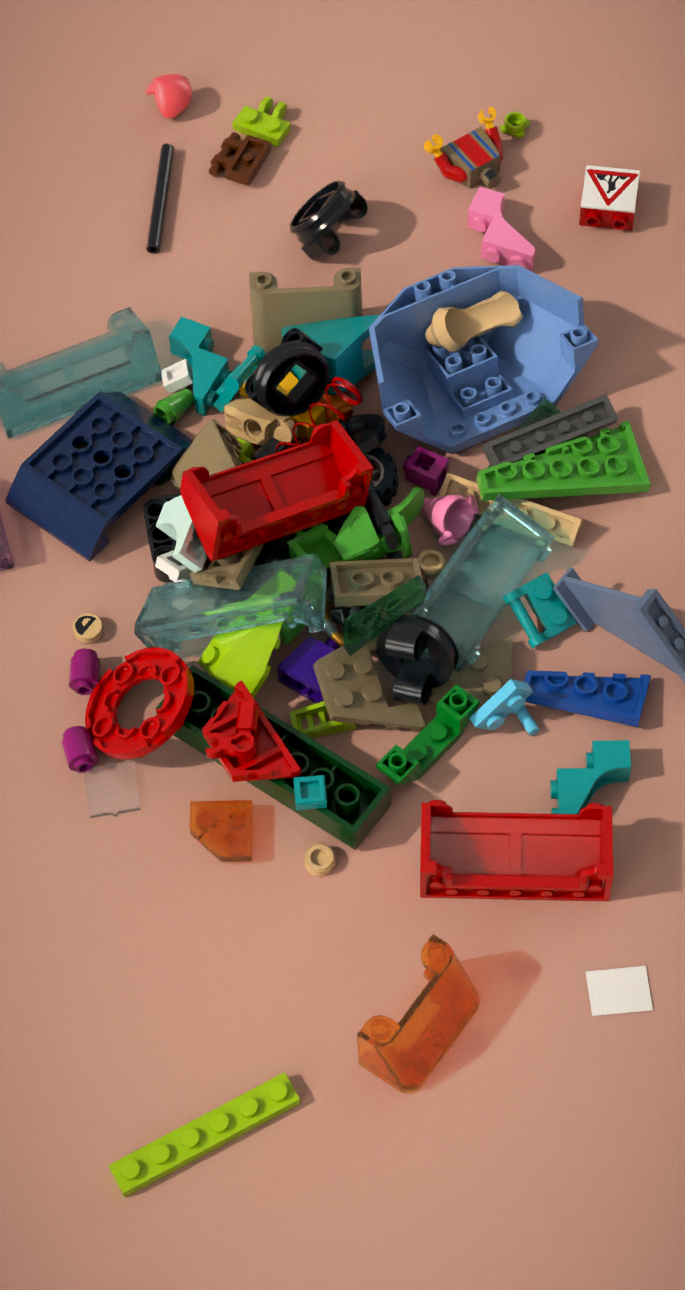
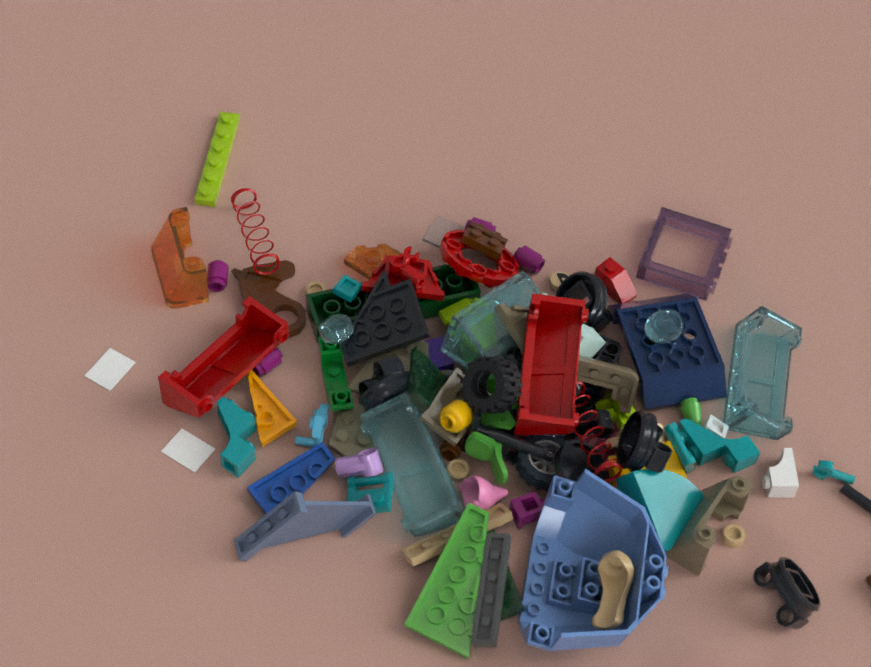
camera: 120 degrees right, 5 degrees down
none -> white sticker [161,428,215,472]
none -> magenta brick [206,260,229,292]
none -> red piece [231,188,280,275]
none -> reddish brown animal [231,260,306,338]
none -> light orange wing [247,370,297,448]
none -> clear light blue hat [318,314,354,344]
none -> lavender piece [335,448,383,478]
none -> black wing [341,271,430,367]
none -> yellow head [440,399,473,433]
none -> reddish brown plate [460,221,508,260]
none -> black tyre [460,356,523,414]
none -> black piece [556,271,613,333]
none -> red slope [594,257,637,304]
none -> clear light blue hat [644,309,684,344]
none -> white arch [762,448,799,498]
none -> teal bar [813,460,855,484]

